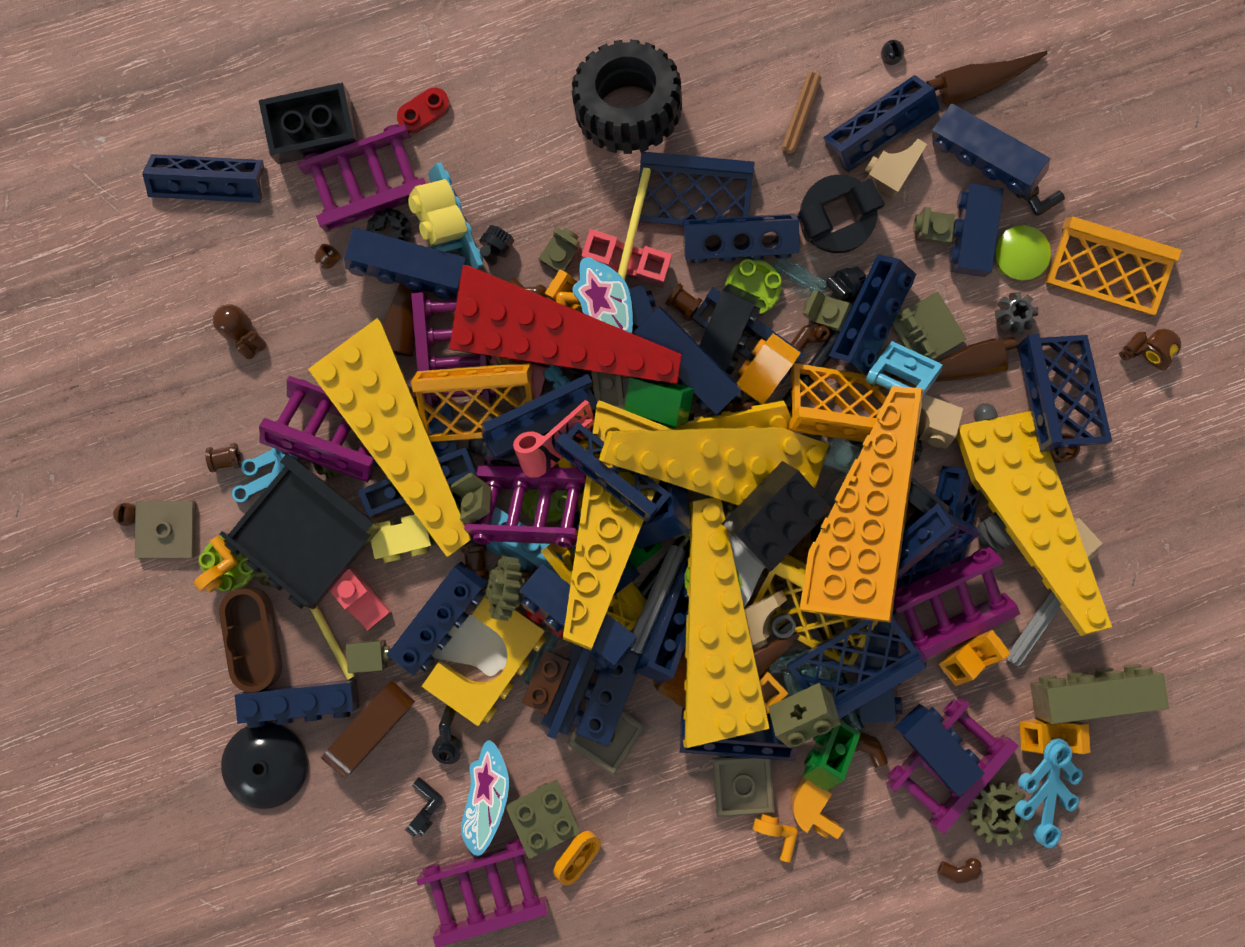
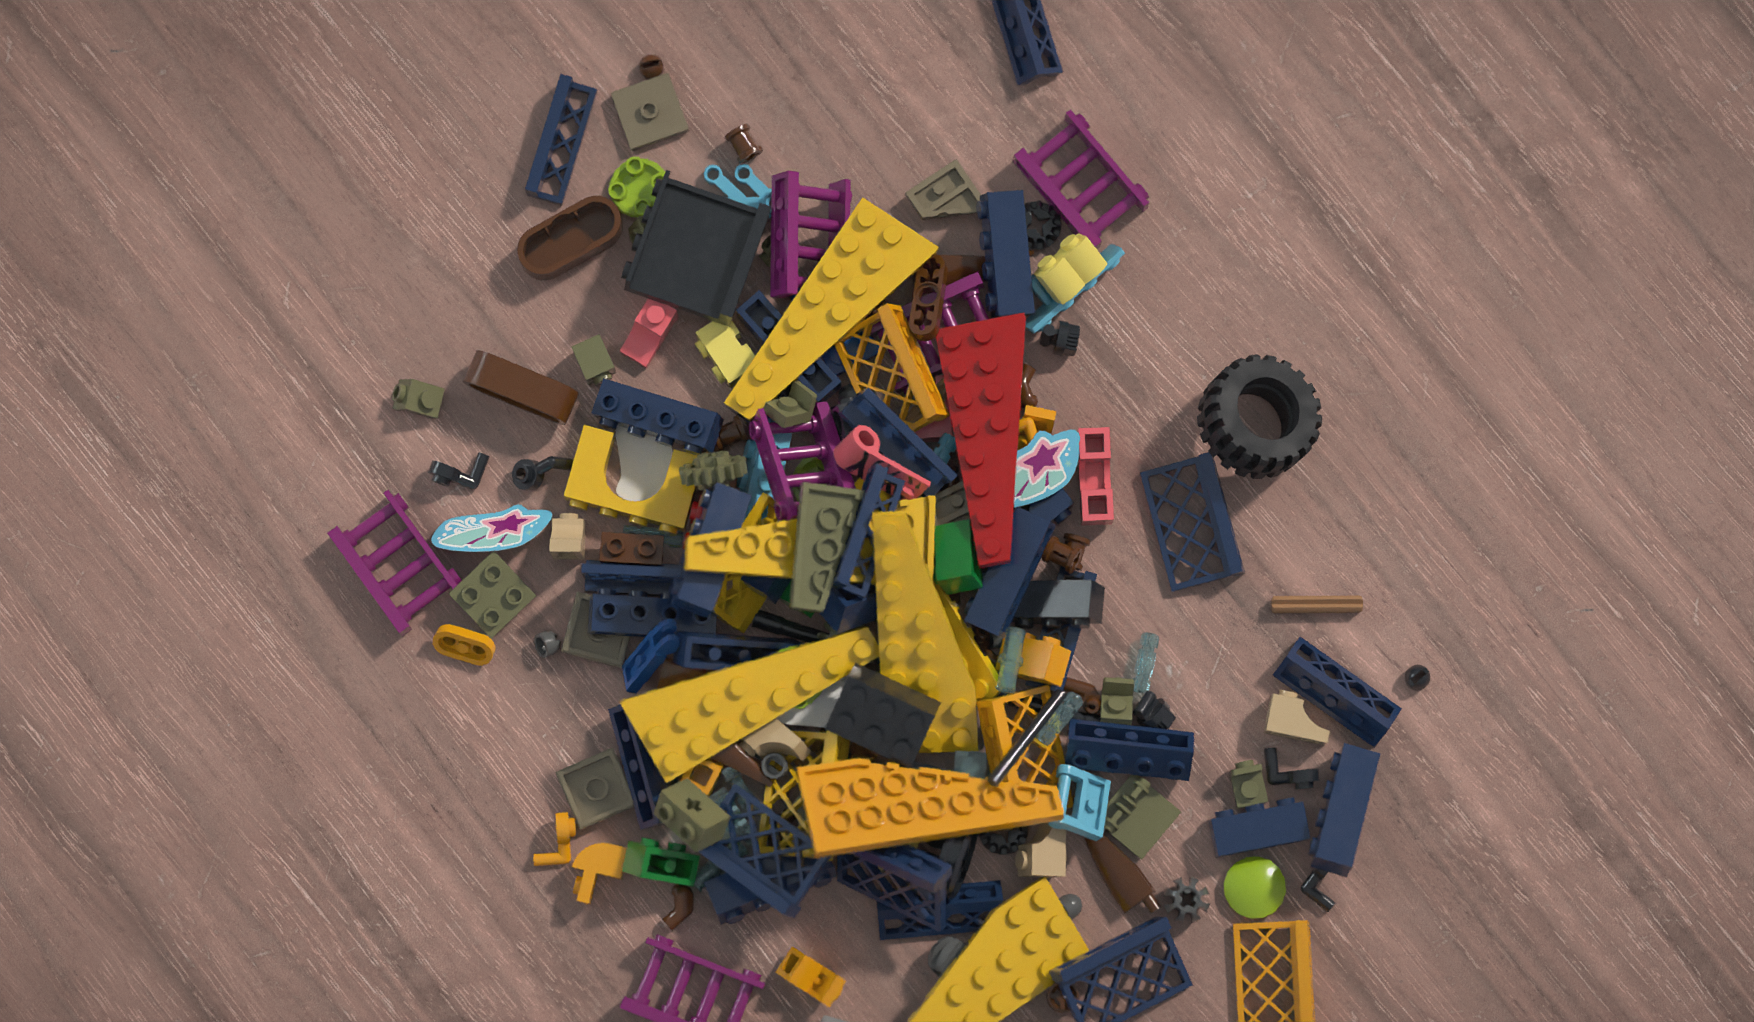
camera: 70 degrees right, 5 degrees down
light orange plate [193,535,238,593] -> none
reddish brown piece [213,304,266,359] -> none
black dish [221,722,308,809] -> none
dark blue brick [235,679,360,728] -> none
black brick [259,82,359,164] -> none
light yellow axle [310,605,355,680] -> none
reddish brown hinge [315,244,340,269] -> none
red plate [397,87,450,133] -> none
olive bracket [538,227,581,272] -> none
light yellow axle [618,167,651,280] -> none
light grey axle [631,545,686,654] -> none
dark blue brick [683,213,799,263] -> none
lime dish [725,259,782,314] -> none
black piece [797,175,886,253] -> none
magenta fence [893,547,1020,659] -> none
dark blue brick [894,703,985,797] -> none
reddish brown piece [926,50,1048,107] -> none
none -> olive bracket [392,379,445,419]
none -> dark blue fence [525,74,598,206]
none -> dark grey hinge [534,631,561,658]
none -> tan arch [549,513,585,560]
none -> blue hinge [622,619,680,694]
none -> olive wing [789,482,865,613]
none -> dark tan wing [905,159,981,220]
none -> reddish brown beam [909,254,948,341]
none -> black bar [987,689,1067,787]
none -> clear light blue pin [996,627,1026,693]
none -> clear light blue axle [1037,692,1083,745]
none -> reddish brown bush [1042,536,1083,574]
none -> black plate [1264,747,1320,789]

